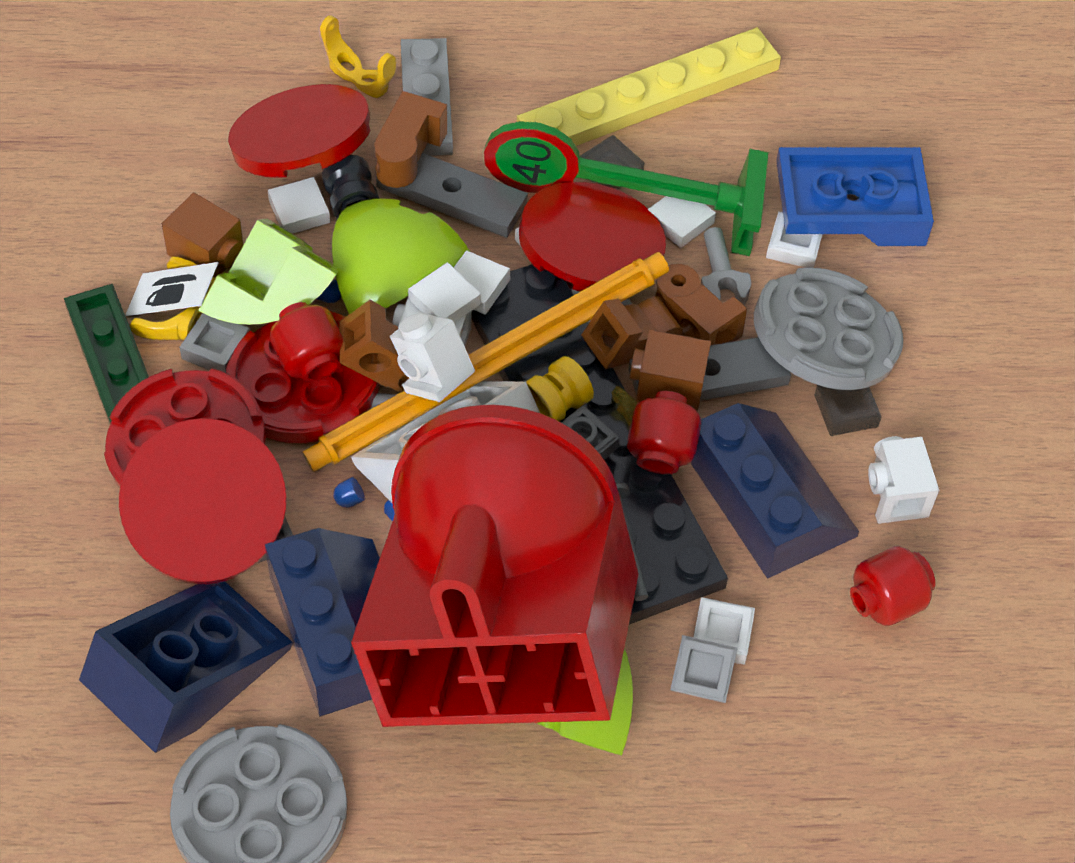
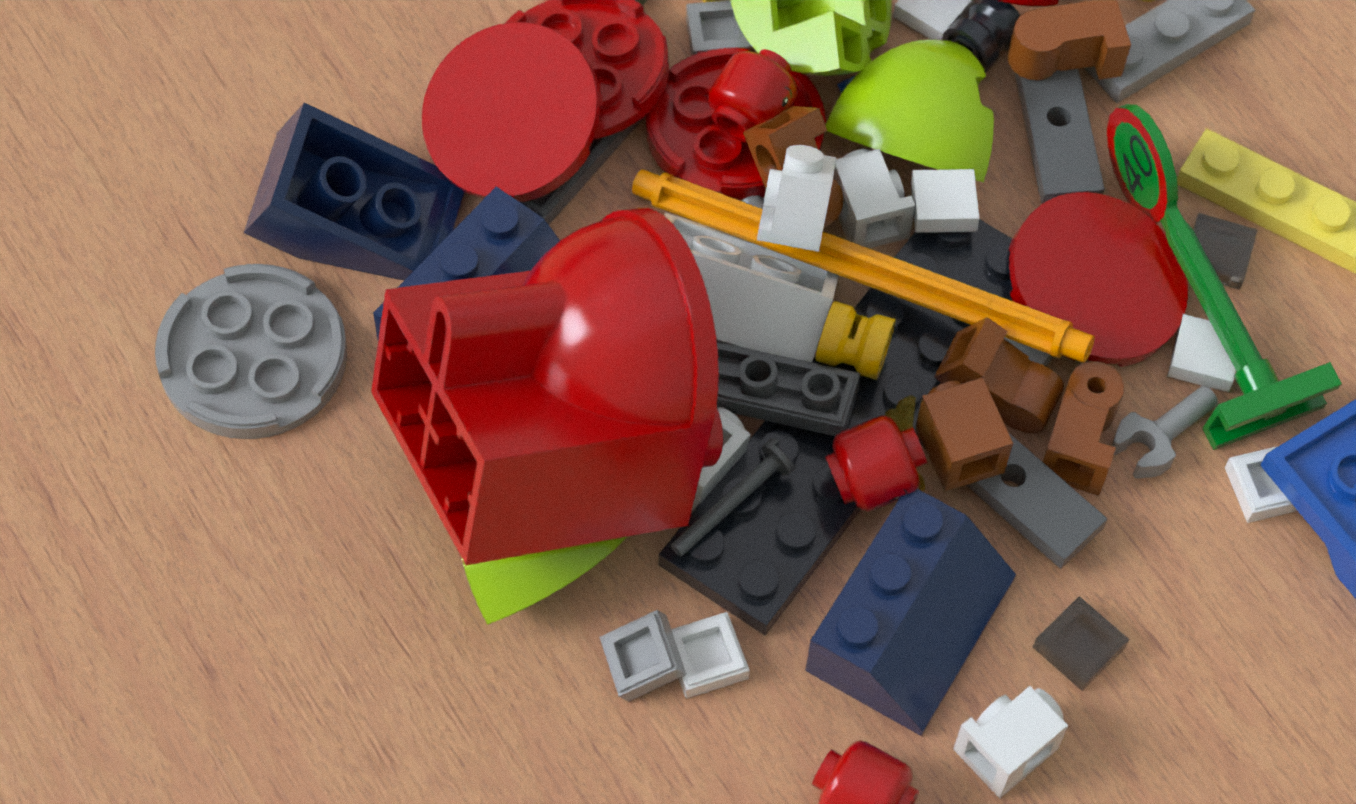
camera: 60 degrees right, 5 degrees up
white tile [408,262,481,323] -> none
light grey tile [754,268,903,390] -> none

